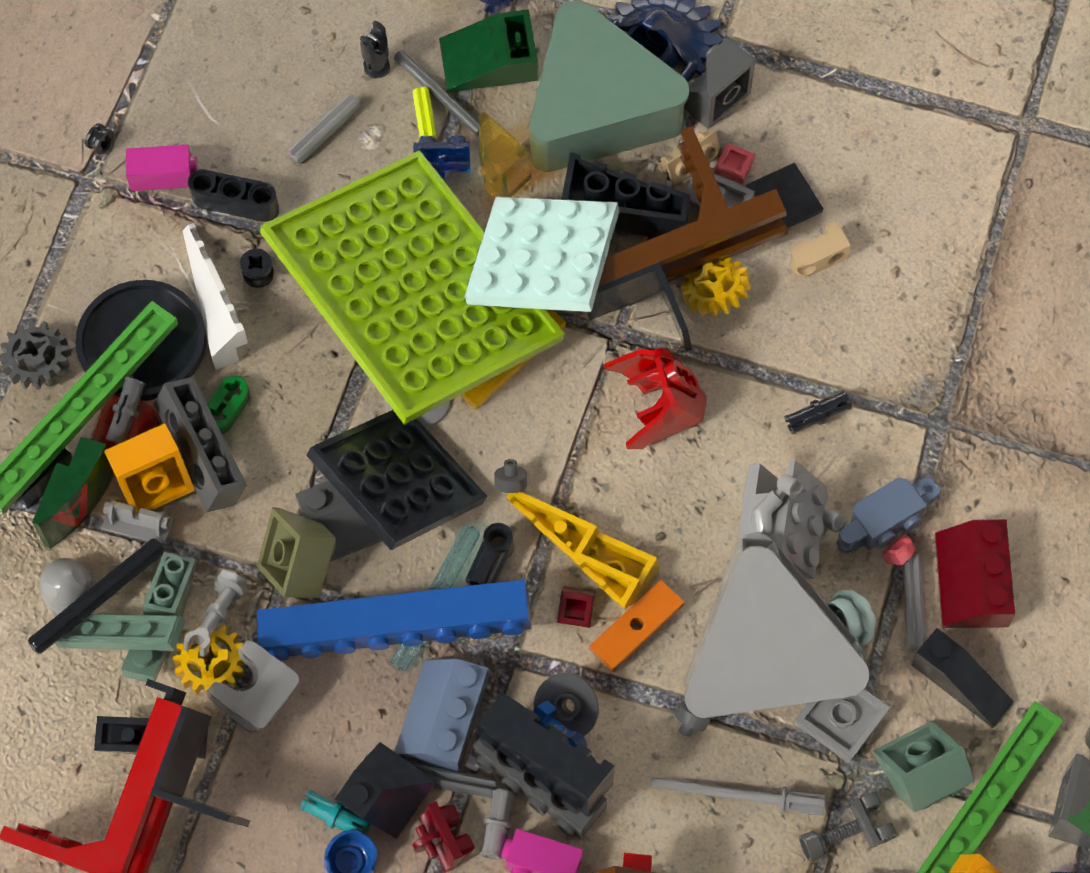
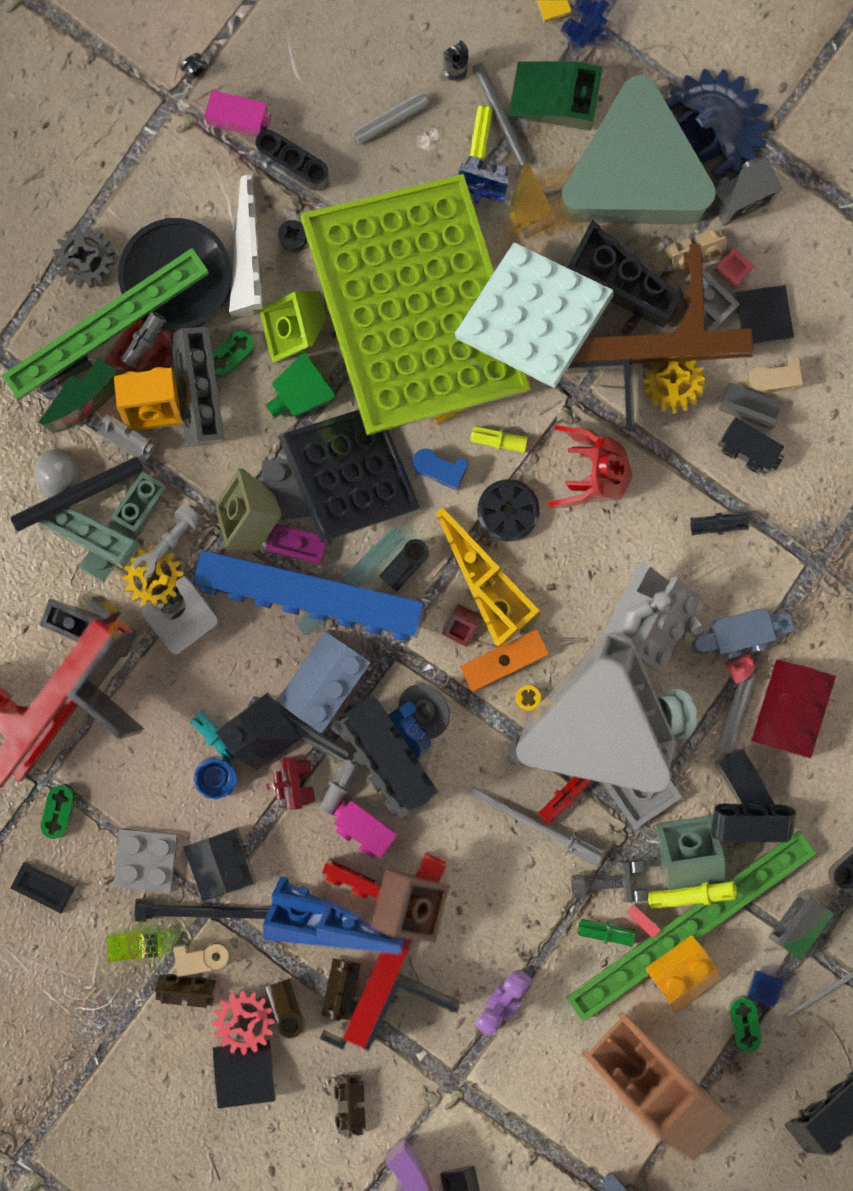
camera: 20 degrees right, 20 degrees up
dark grey tile [494,459,527,493] -> none
none -> lime slope [259,291,326,363]
none -> green torso [265,352,337,420]
none -> magenta plate [265,524,327,565]
none -> blue leg [413,448,468,491]
none -> neon yellow axle [470,426,528,454]
none -> black wheel [477,479,540,542]
none -> yellow bush [515,685,541,711]
none -> red pin [537,776,594,826]
none -> coral tile [627,904,661,937]
none -> neon yellow pin [648,881,737,910]
none -> black beam [710,803,796,842]
none -> black brick [717,417,785,474]
none -> dark grey panel [718,382,782,430]

